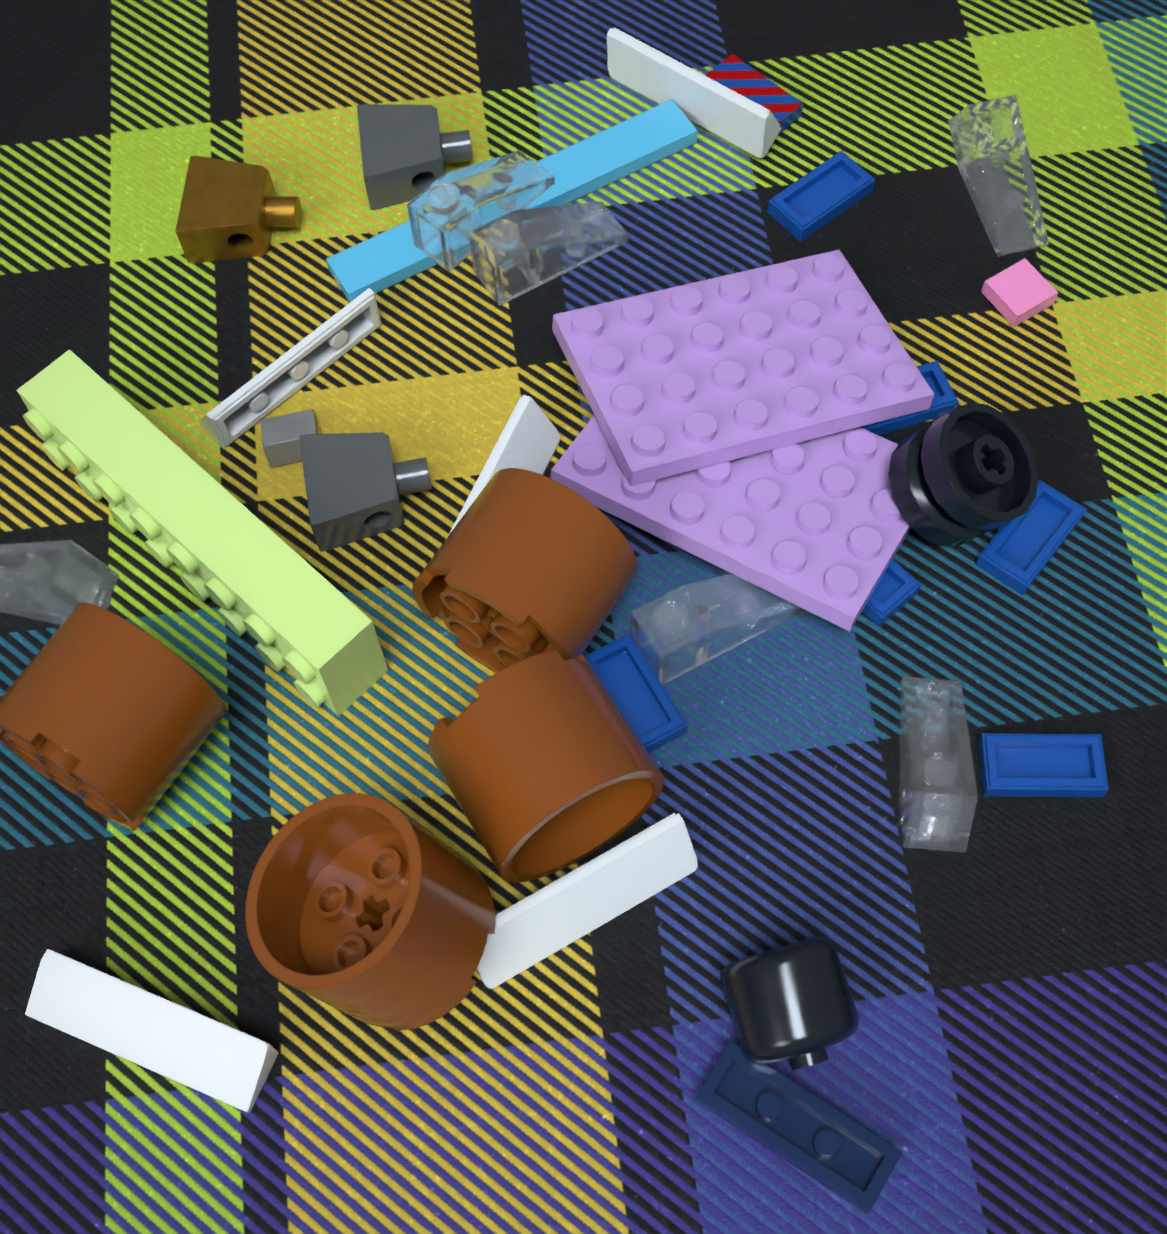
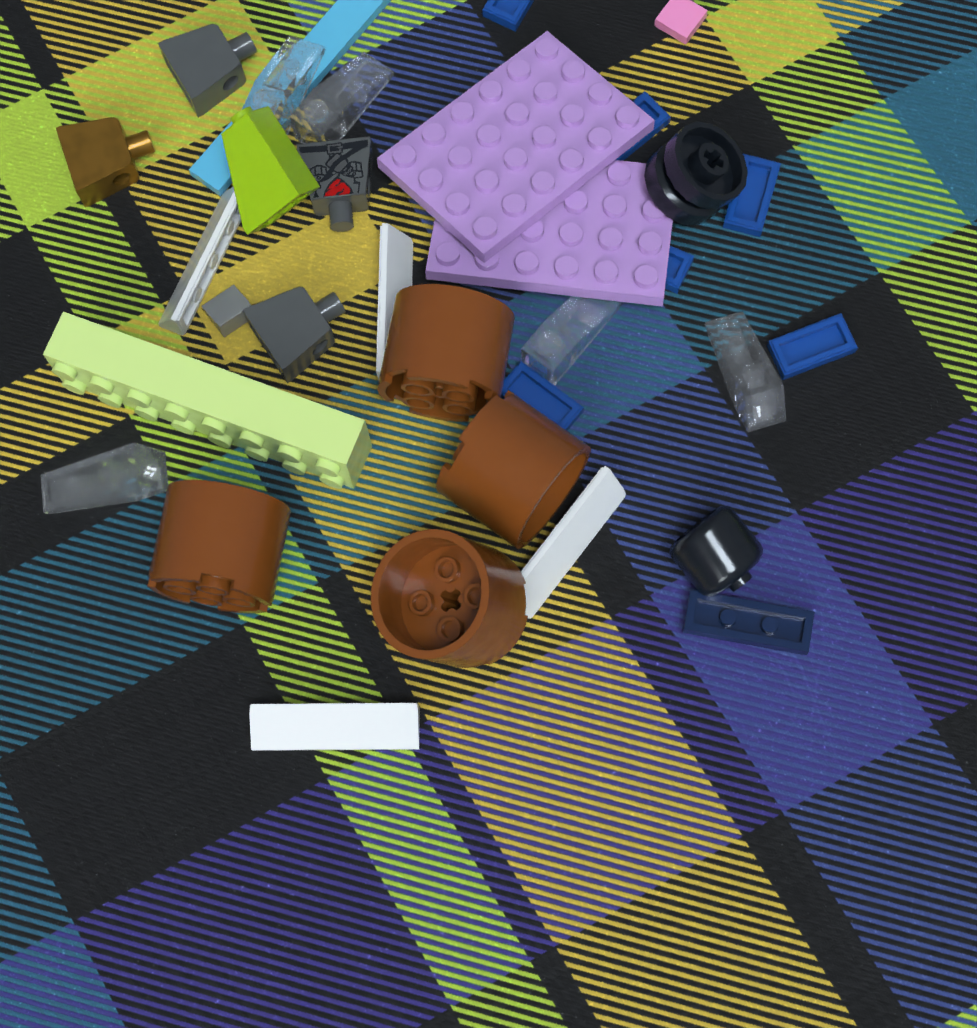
camera: 20 degrees left, 10 degrees up
none -> lime slope [221,106,320,235]
none -> dark grey torso [296,136,374,232]

